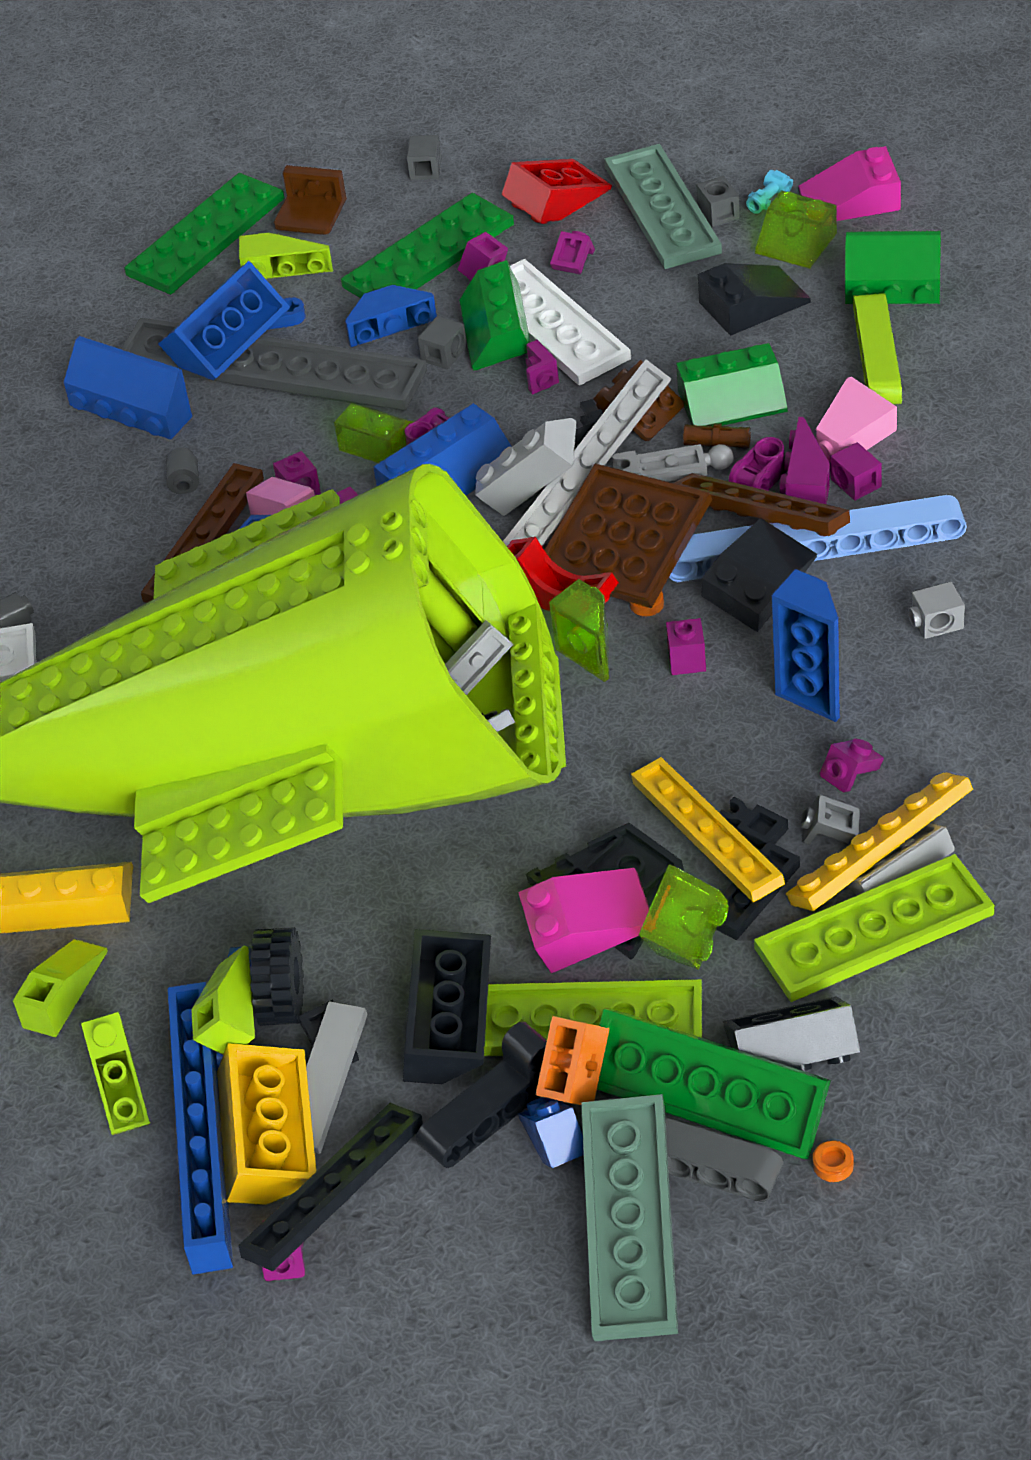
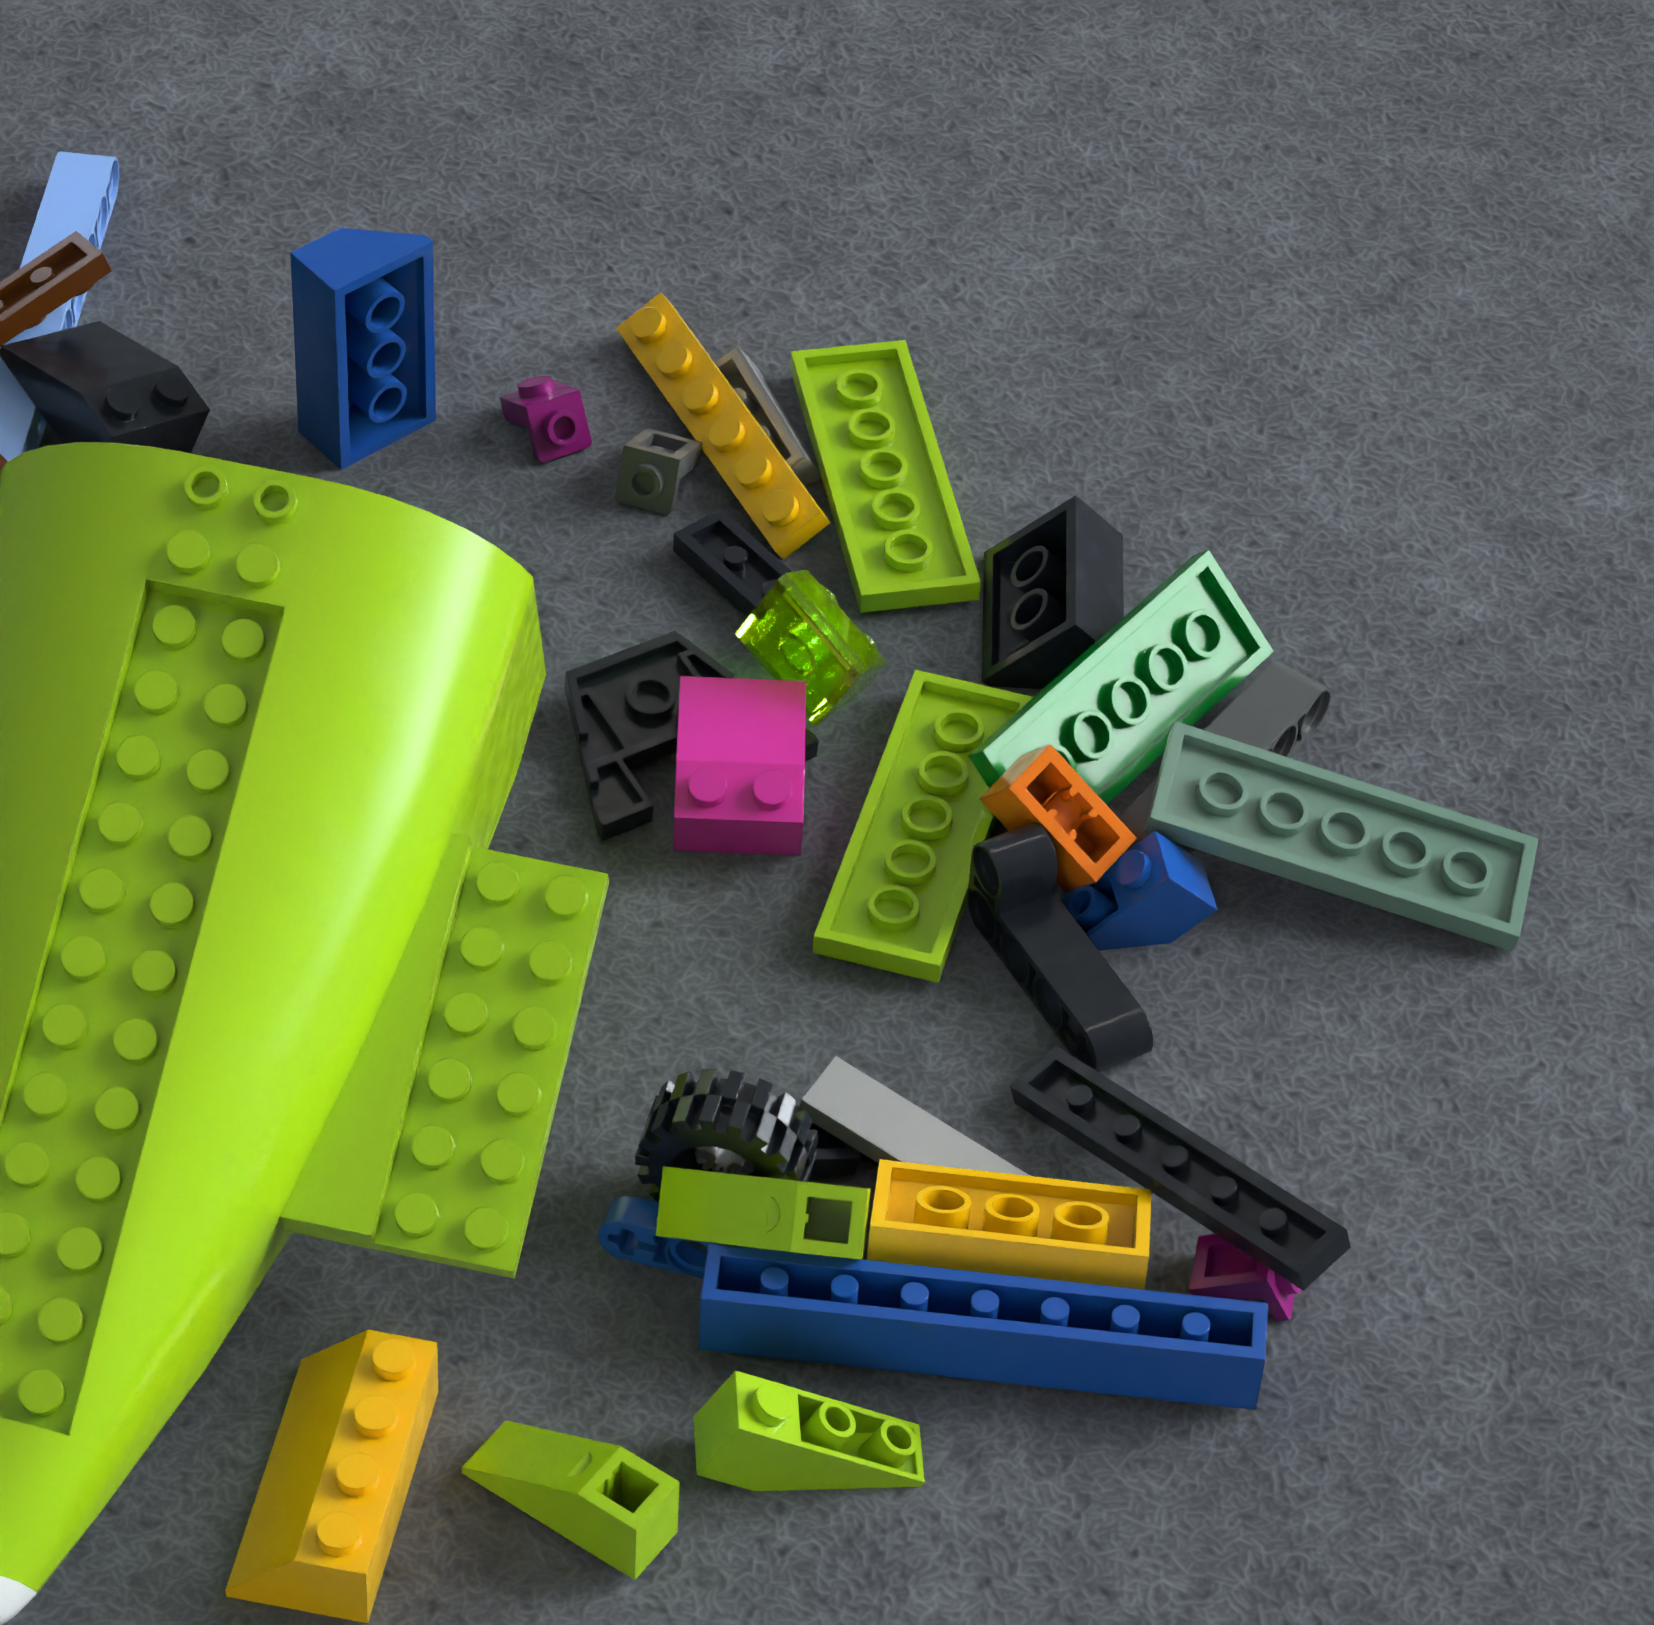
camera: 85 degrees left, 0 degrees up
black slope [402,929,491,1085] -> none
yellow plate [631,757,785,903] -> none
black plate [719,797,788,850] -> none
orange tile [813,1141,854,1182] -> none
light grey brick [908,582,965,639] -> none

